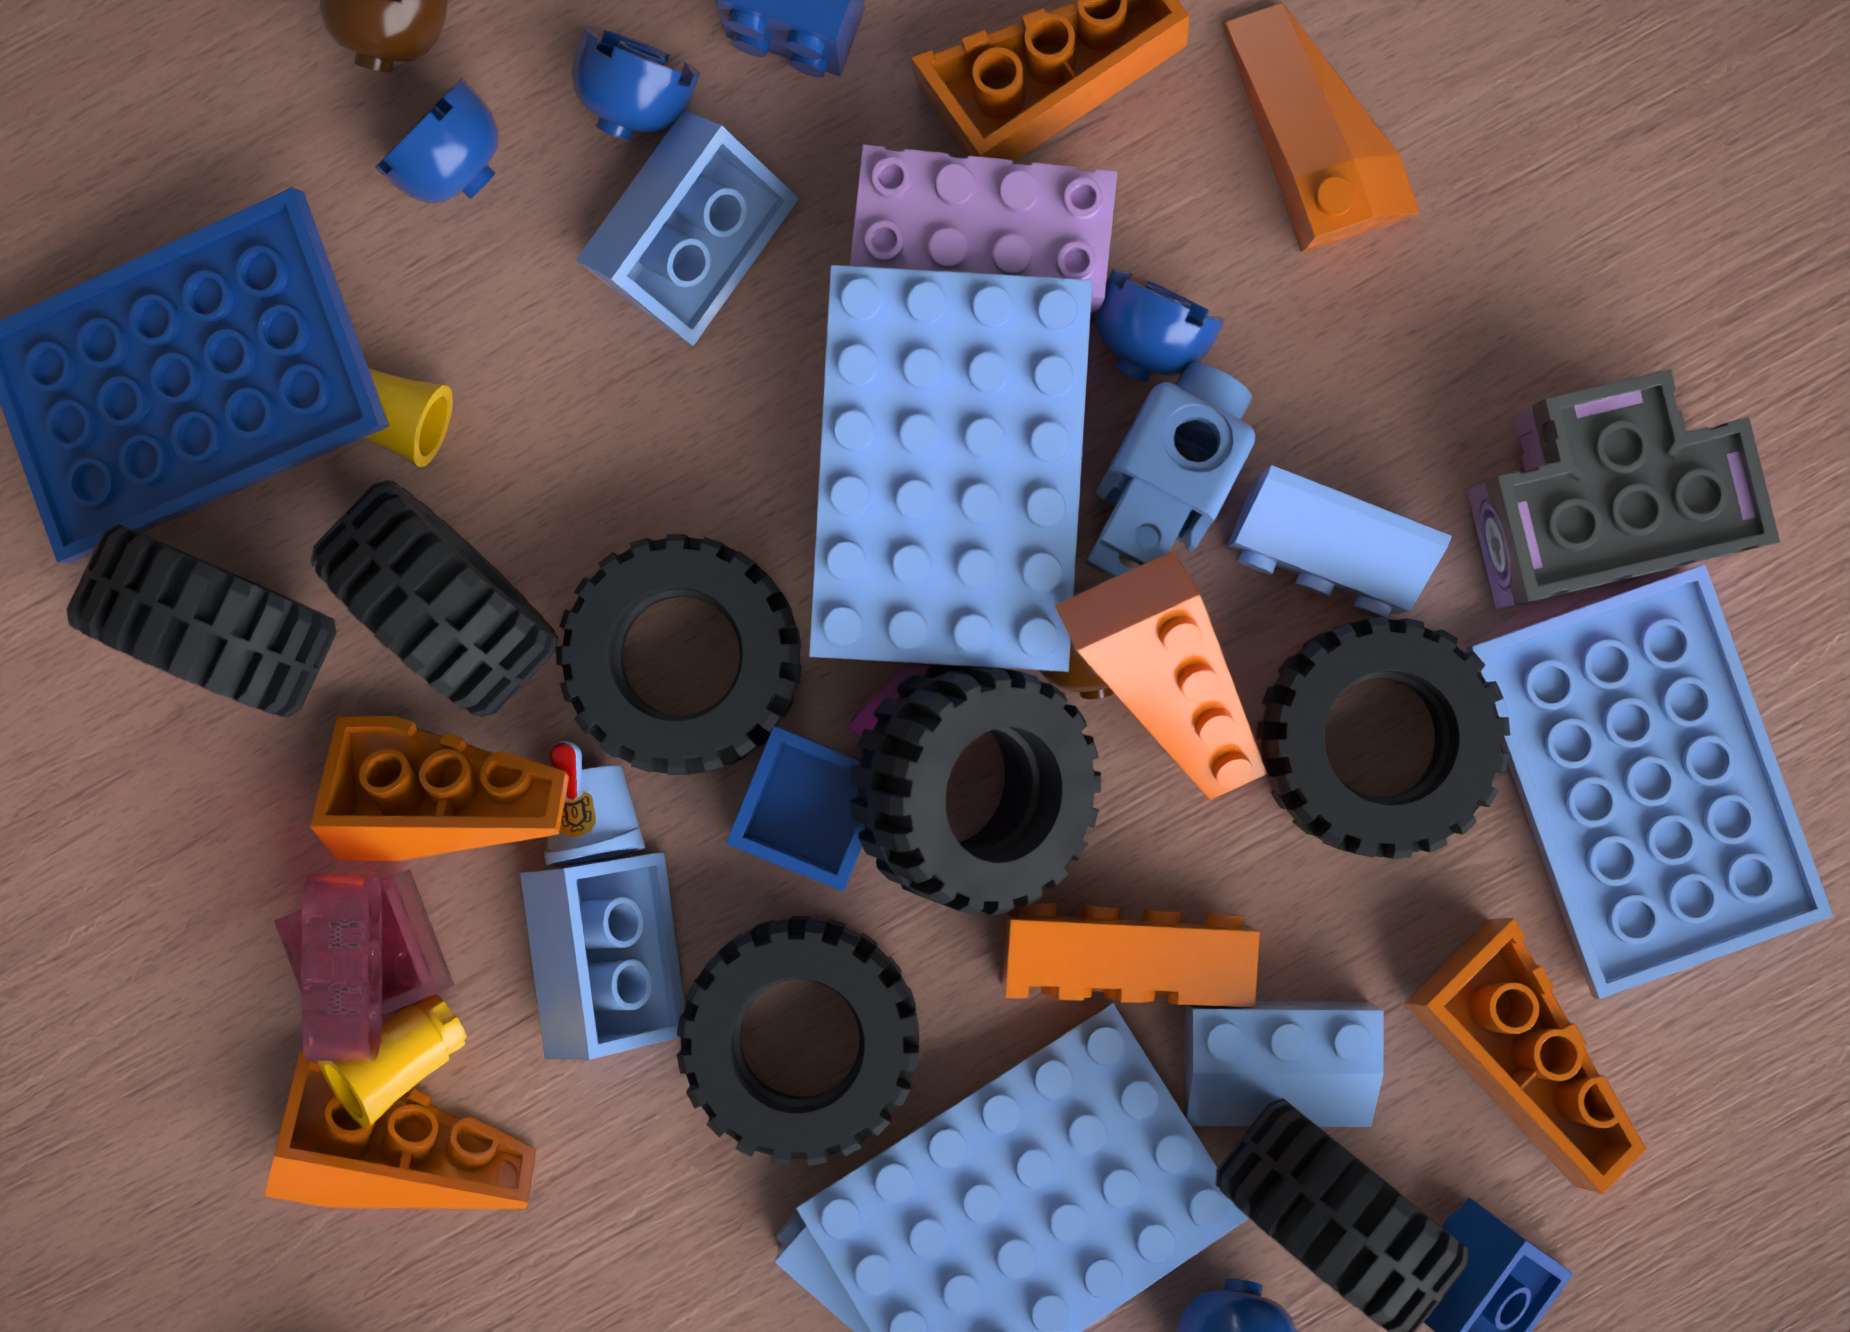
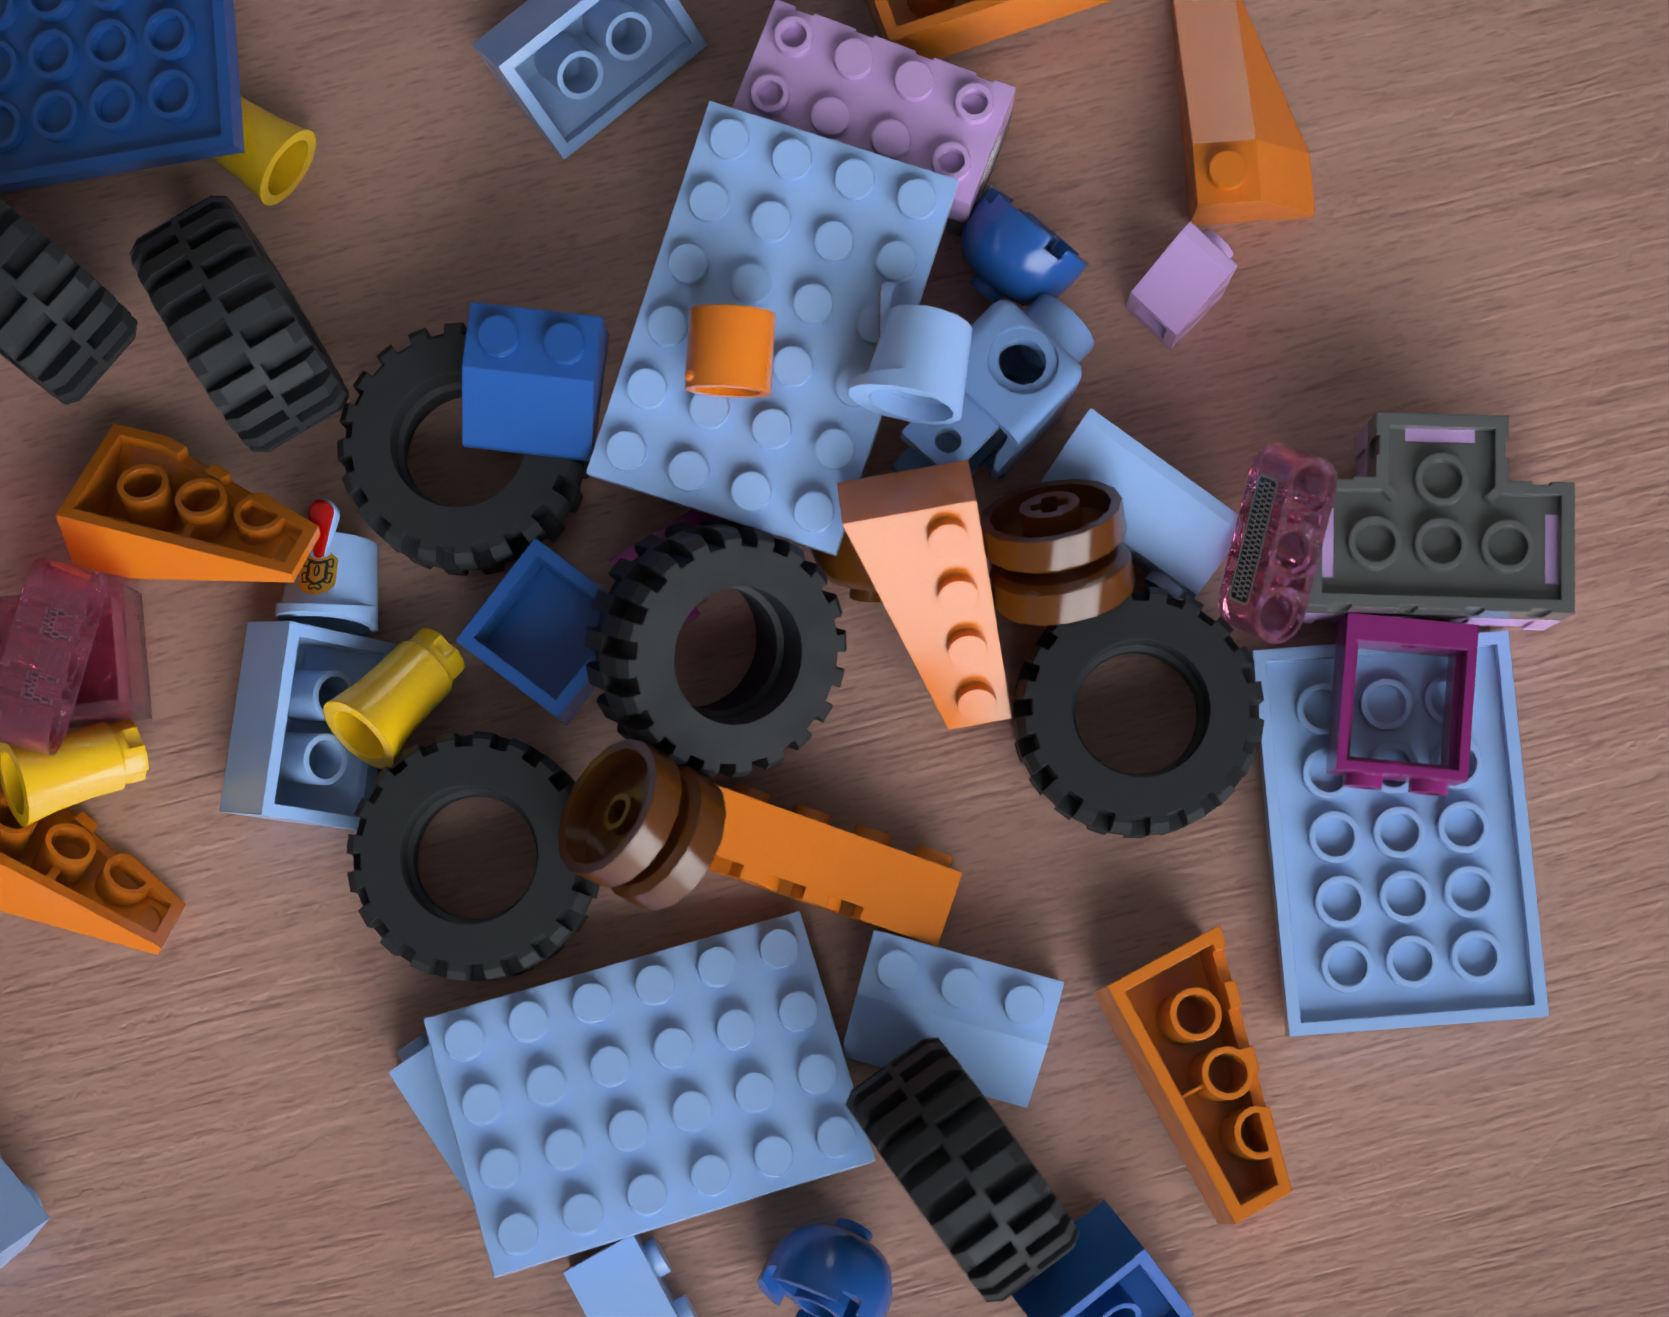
camera: 20 degrees right, 5 degrees down
none -> yellow plant [323,627,465,769]
none -> blue slope [462,302,610,461]
none -> reddish brown wheel [558,739,726,911]
none -> orange piece [684,304,776,398]
none -> light blue hat [848,282,972,425]
none -> reddish brown wheel [980,479,1135,626]
none -> lavender slope [1125,221,1238,350]
none -> clear pink beam [1218,443,1338,644]
none -> magenta window [1326,613,1479,796]

